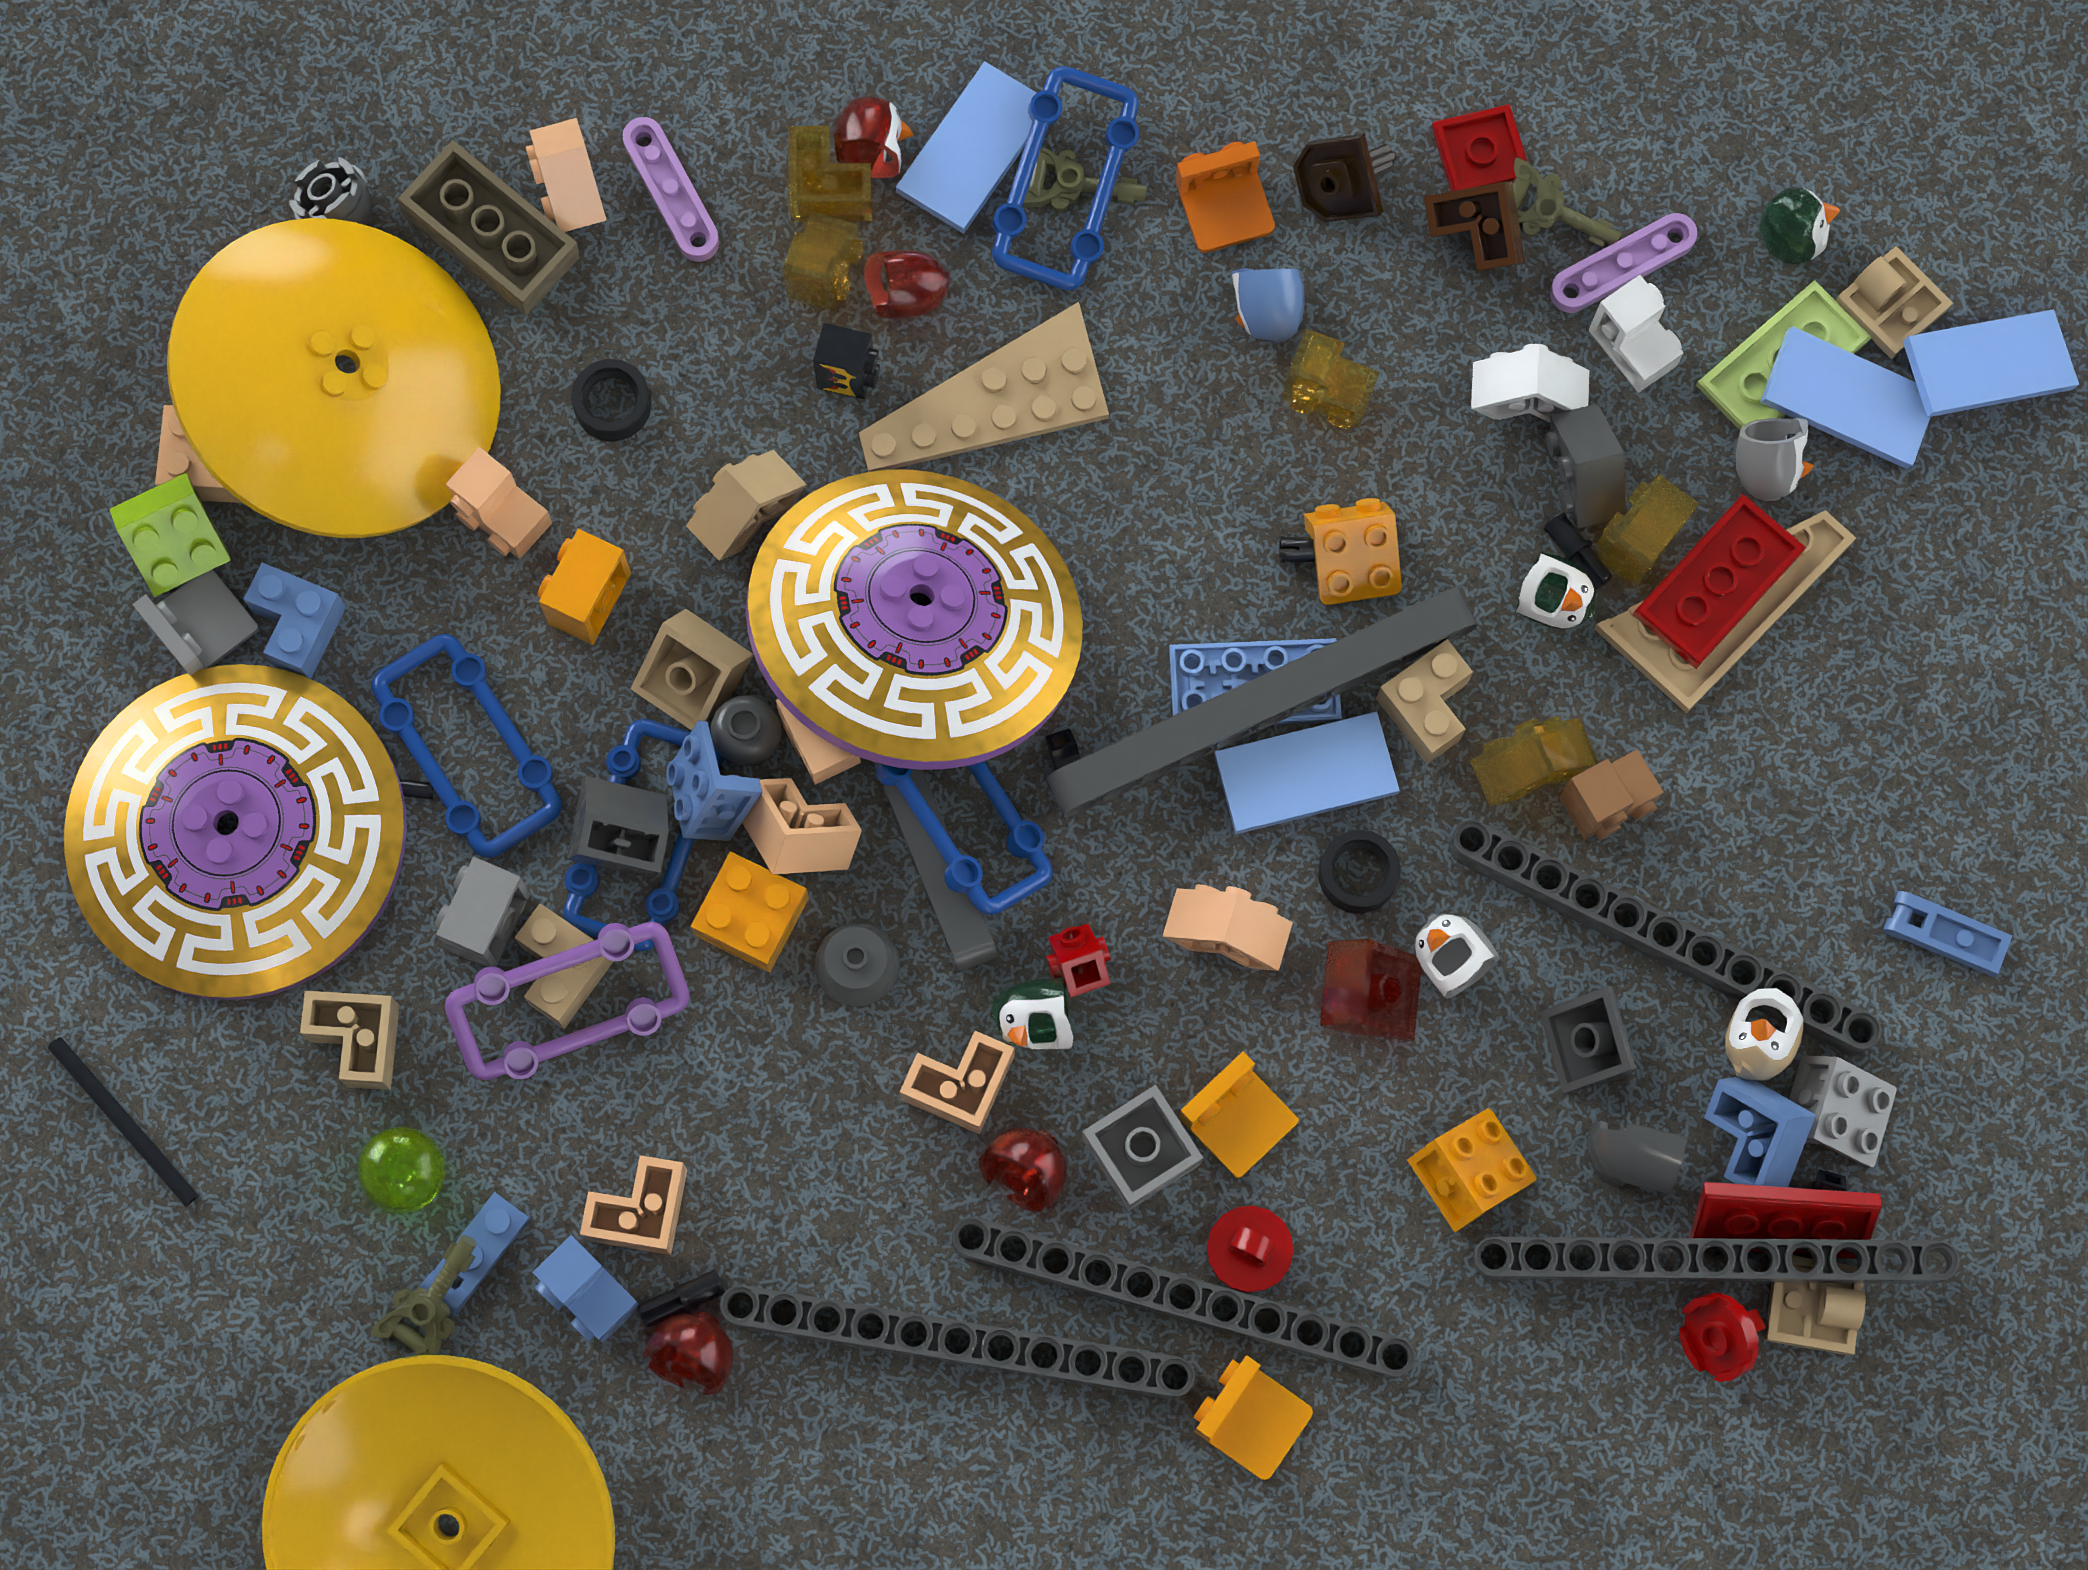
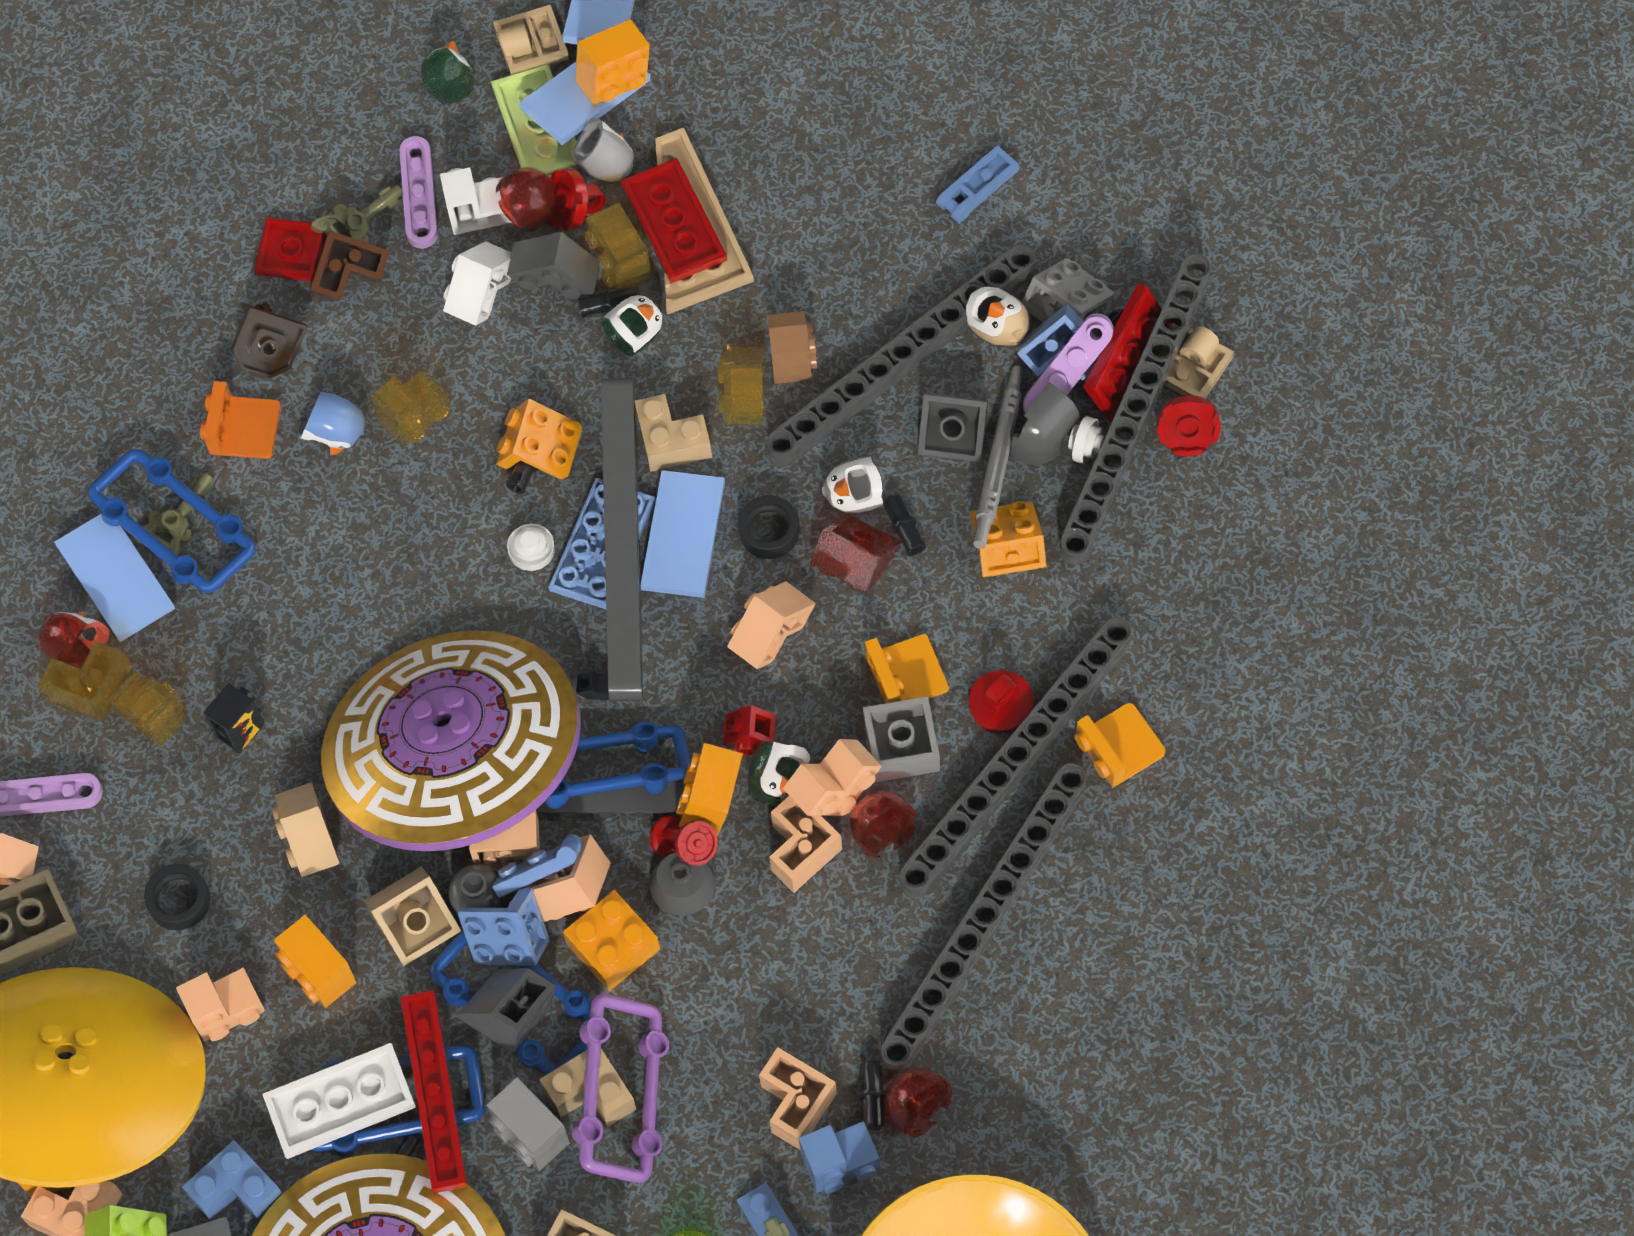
camera: 60 degrees left, 10 degrees down
tan wing [859,302,1109,472] -> none
clear red piece [863,250,951,320] -> none
none -> white plate [263,1043,416,1159]
none -> red plate [401,990,468,1194]
none -> medium blue plate [492,834,582,898]
none -> clear red cylinder [496,167,558,231]
none -> white plate [507,523,555,571]
none -> red tile [546,168,606,231]
none -> light orange brick [575,19,650,106]
none -> red hose [649,815,718,866]
none -> light orange brick [676,743,743,836]
none -> light nougat brick [783,739,882,816]
none -> black axle [883,495,926,556]
none -> light grey axle [973,366,1024,549]
none -> lavender plate [1023,314,1113,413]
none -> white plate [1068,416,1106,464]

